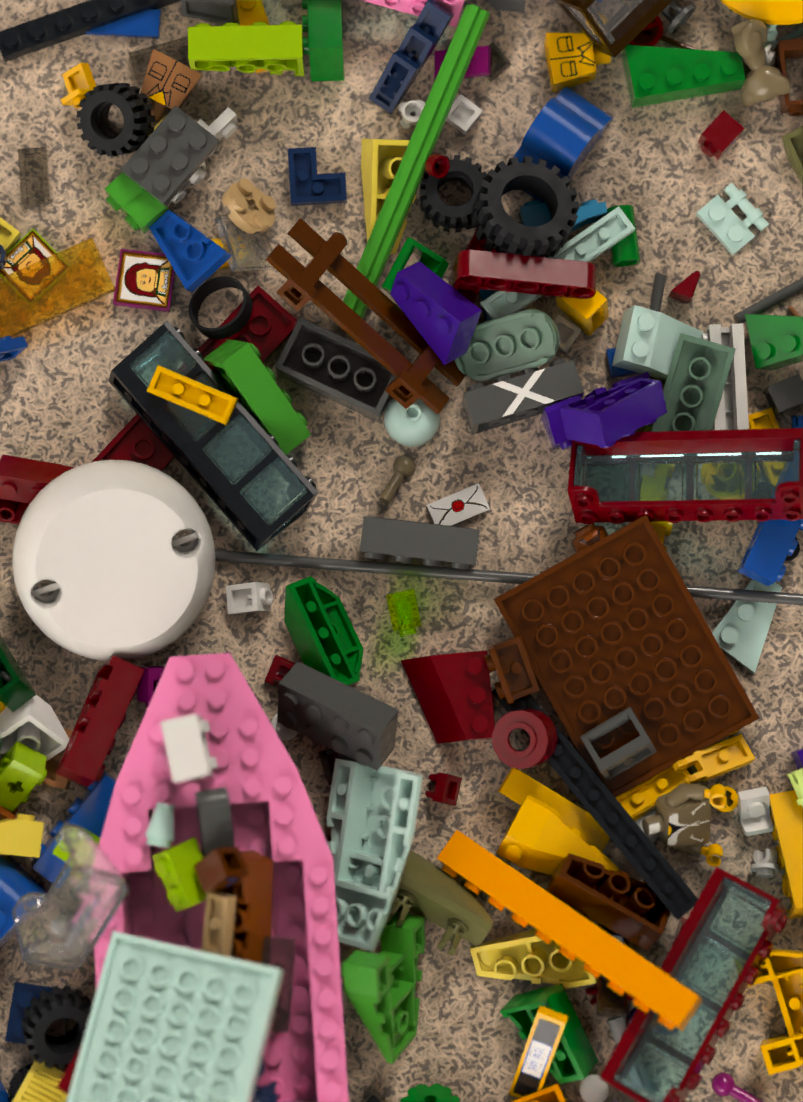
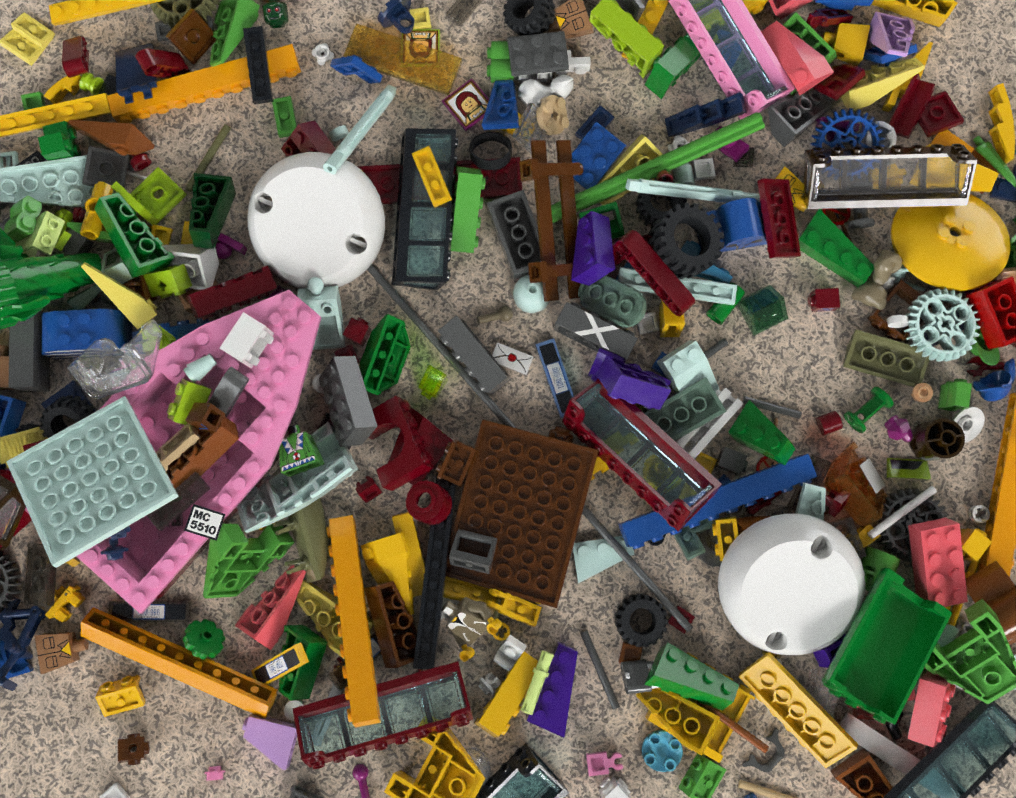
camera: 45 degrees right, 0 degrees up
white bracket [226,582,273,615] -> none
dark red slope [668,270,701,304] -> none
light aqua plate [696,183,769,256] -> none
none -> sticker [184,504,225,541]
none -> magenta tile [215,232,247,259]
none -> coral wedge [235,565,306,650]
none -> bright green torso [279,425,325,477]
none -> light aqua slope [297,277,345,350]
none -> light aqua piece [323,84,397,175]
none -> light aqua tile [329,125,349,141]
none -> dark red brick [342,317,372,347]
none -> dark red arch [368,395,432,491]
none -> white animal [518,74,574,115]
none -> tile [535,338,574,419]
none -> blue plate [572,122,627,189]
none -> light aqua piece [625,178,760,203]
none -> light aqua brick [672,162,695,185]
none -> clear green slope [737,285,788,336]
none -> dark red plate [757,178,801,259]

